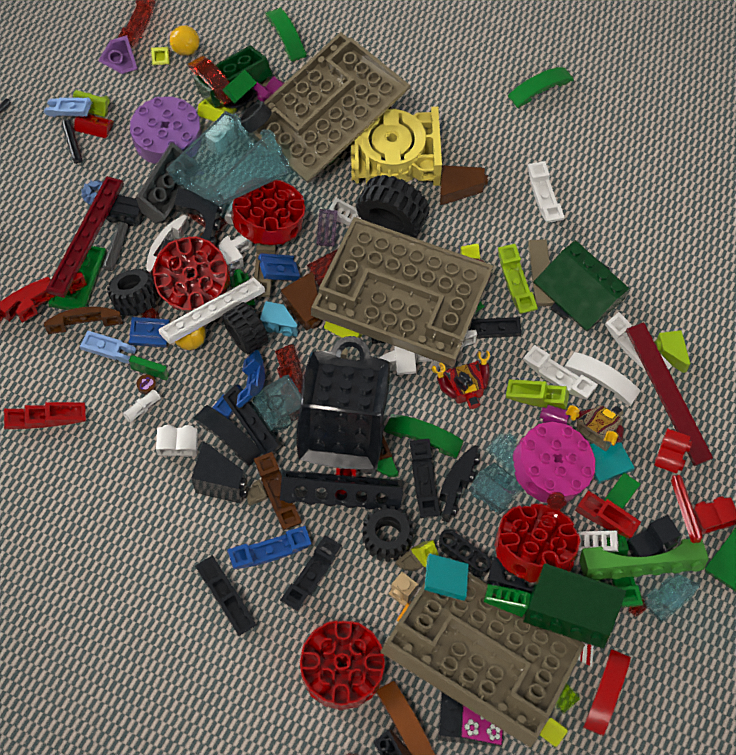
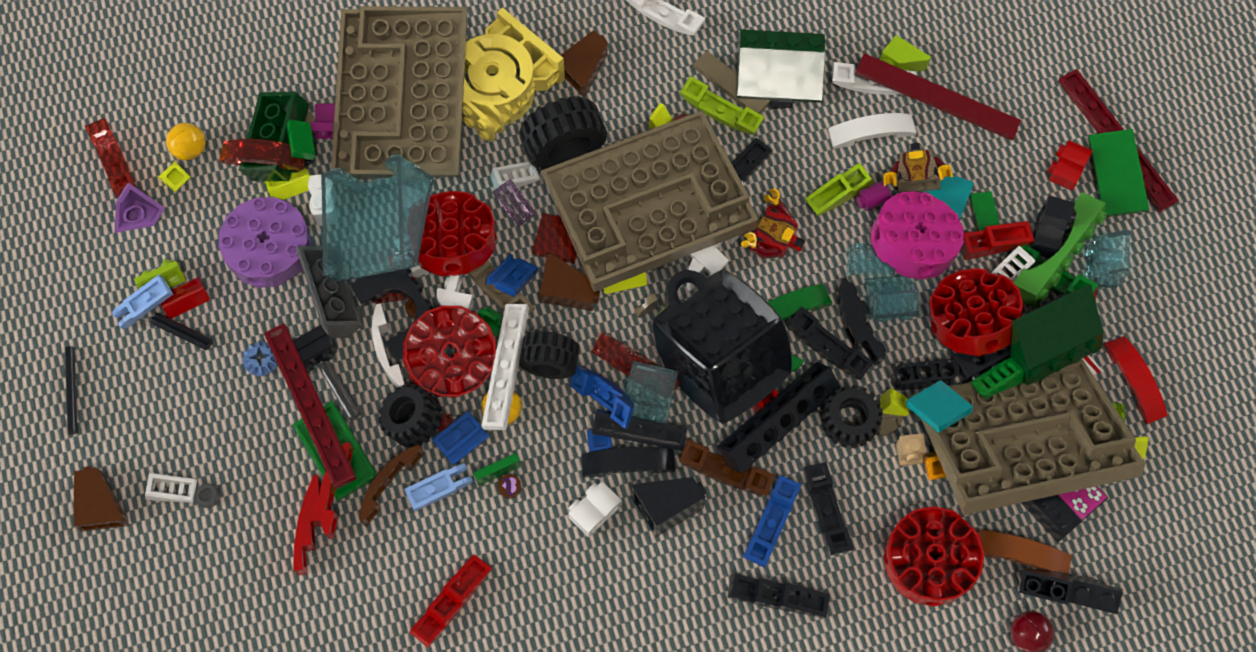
camera: 45 degrees left, 5 degrees up
white pin [123,389,161,423] -> none
black tyre [237,101,272,134] -> none
dark tan tile [247,479,268,506] -> none
medium azure slope [260,301,298,337] -> none
green slope [265,8,307,62] -> none
black bush [454,371,473,391] -> none
white slope [523,345,598,400] -> none
clear red plate [546,492,567,510] -> none
red brick [653,428,692,474] -> none
red axle [671,475,703,543] -> none

